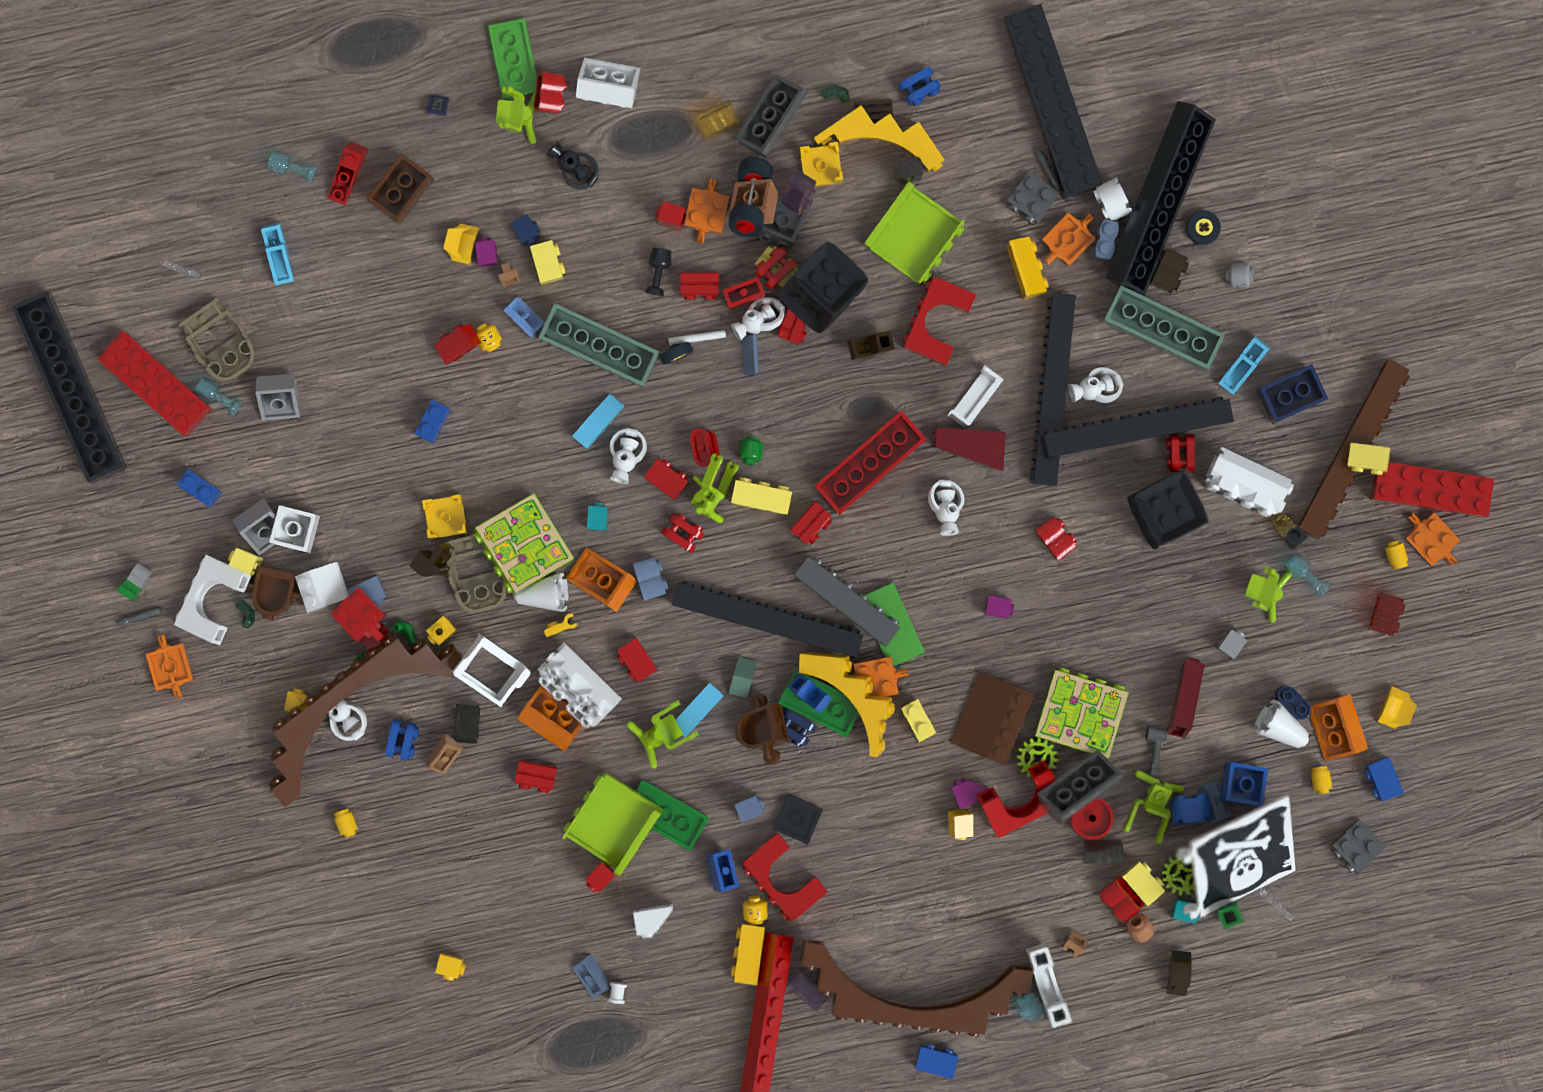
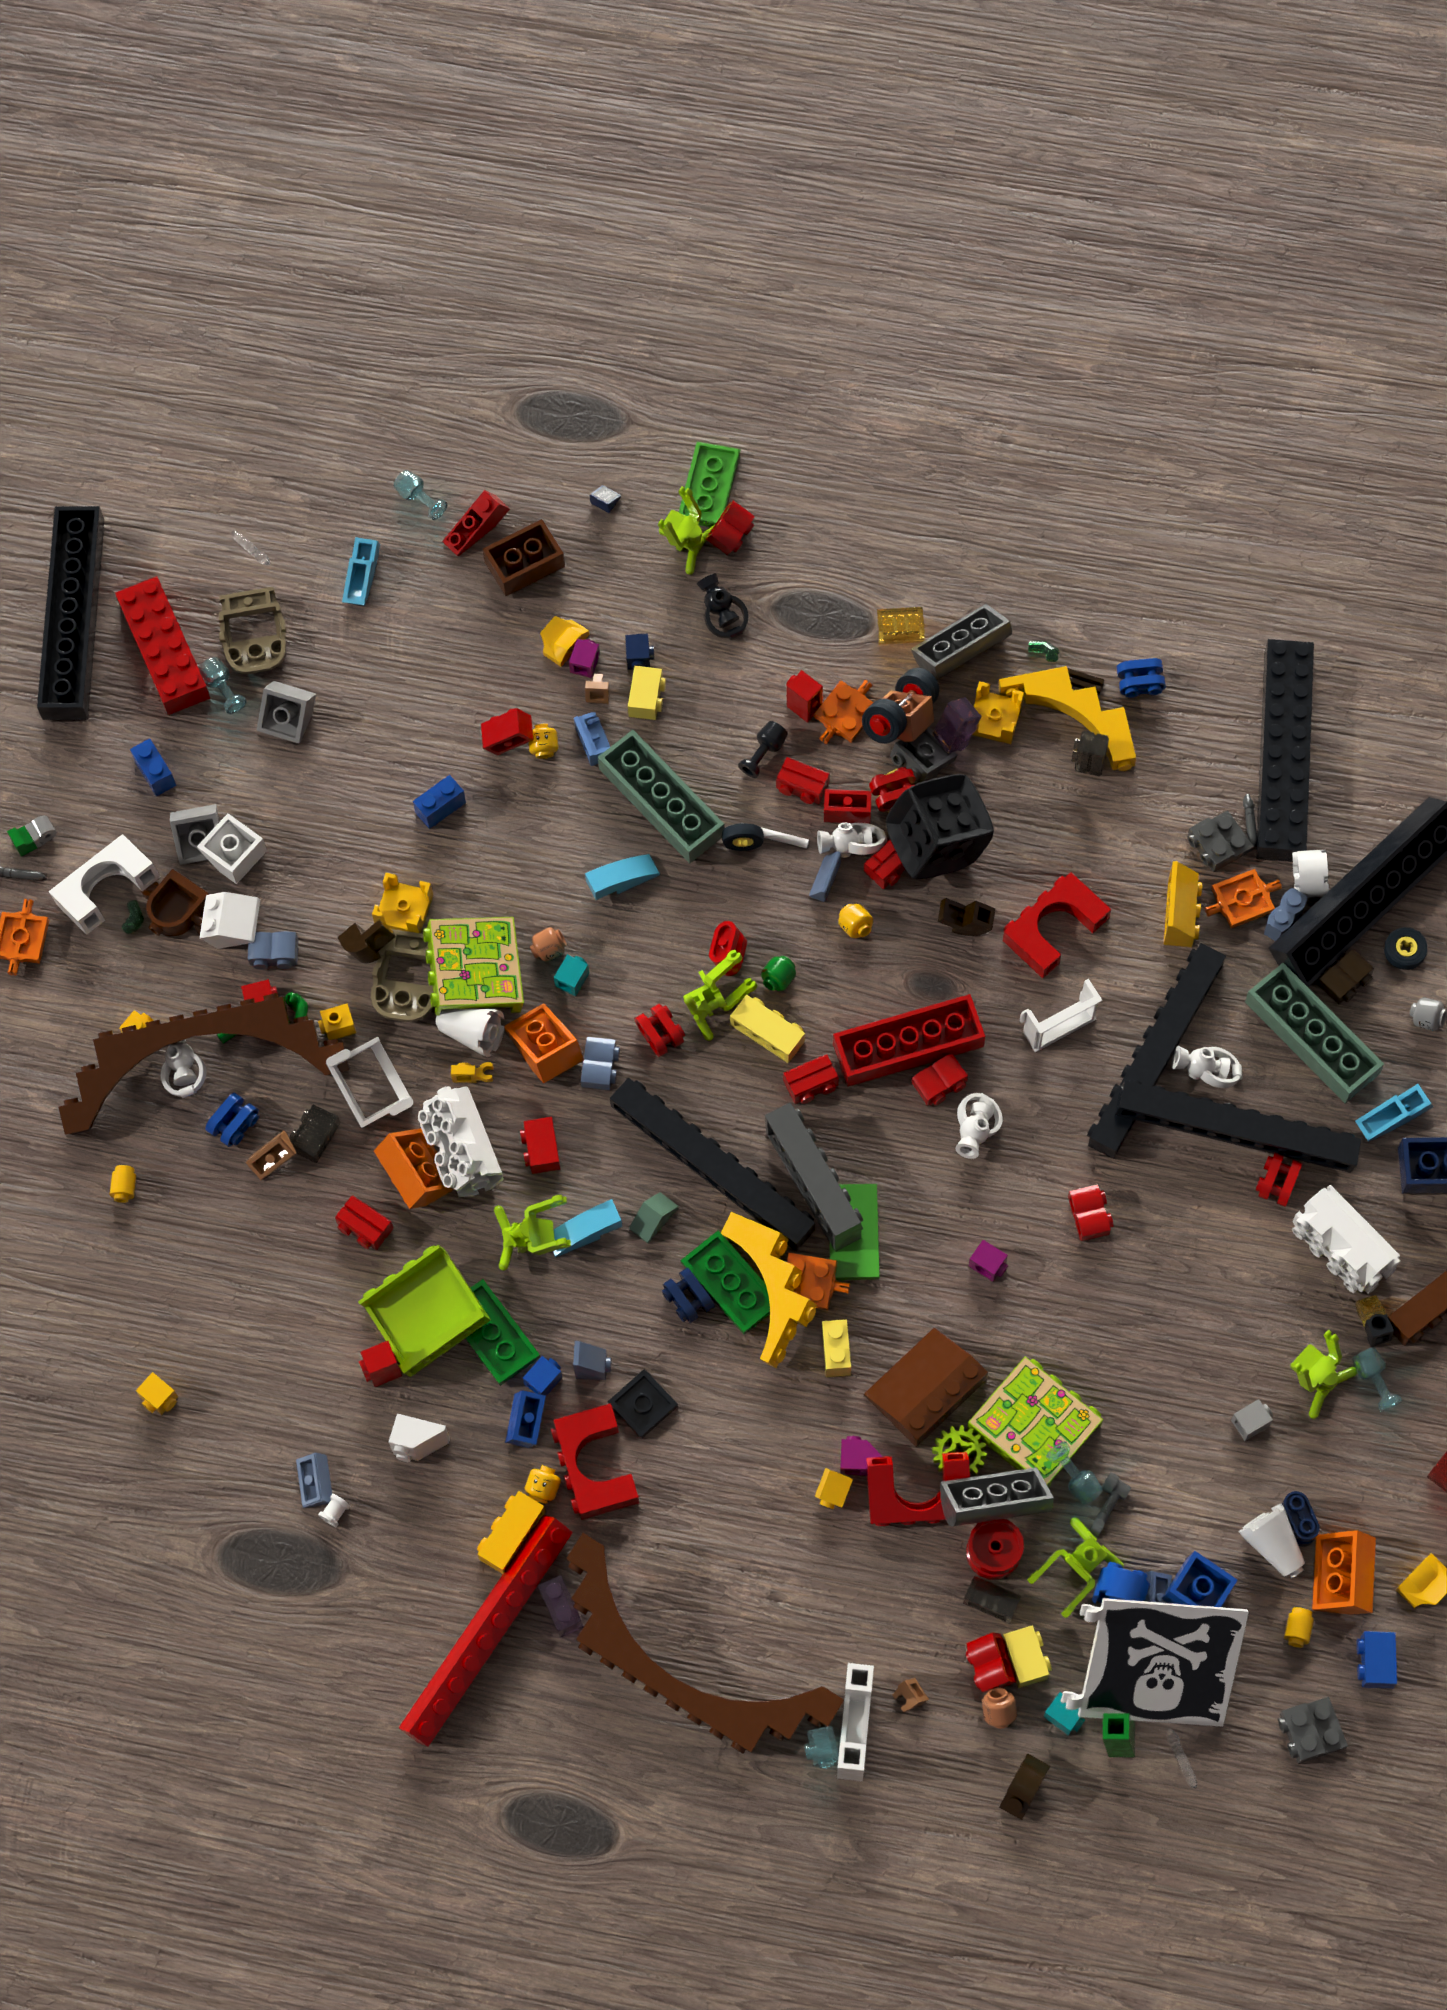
camera: 30 degrees right, 20 degrees down
light yellow brick [228,548,263,576] -> none
red hinge [330,587,387,642] -> none
white slope [576,58,640,108] -> none
white piece [610,428,647,484] -> none
red brick [644,459,689,501] -> none
reddish brown piece [735,693,789,765] -> none
blue brick [788,673,832,713] -> none
lime panel [864,182,965,286] -> none
blue brick [914,1043,958,1079] -> none
dark red slope [931,428,1006,471] -> none
black piece [1127,470,1209,550] -> none
lime gear [1161,854,1196,895] -> none
dark red slope [1167,658,1205,738] -> none
none -> blue brick [523,1356,562,1396]
none -> nougat head [530,927,567,962]
none -> yellow head [838,904,873,939]
none -> red brick [912,1053,968,1106]
none -> clear light blue piece [1046,1442,1103,1504]

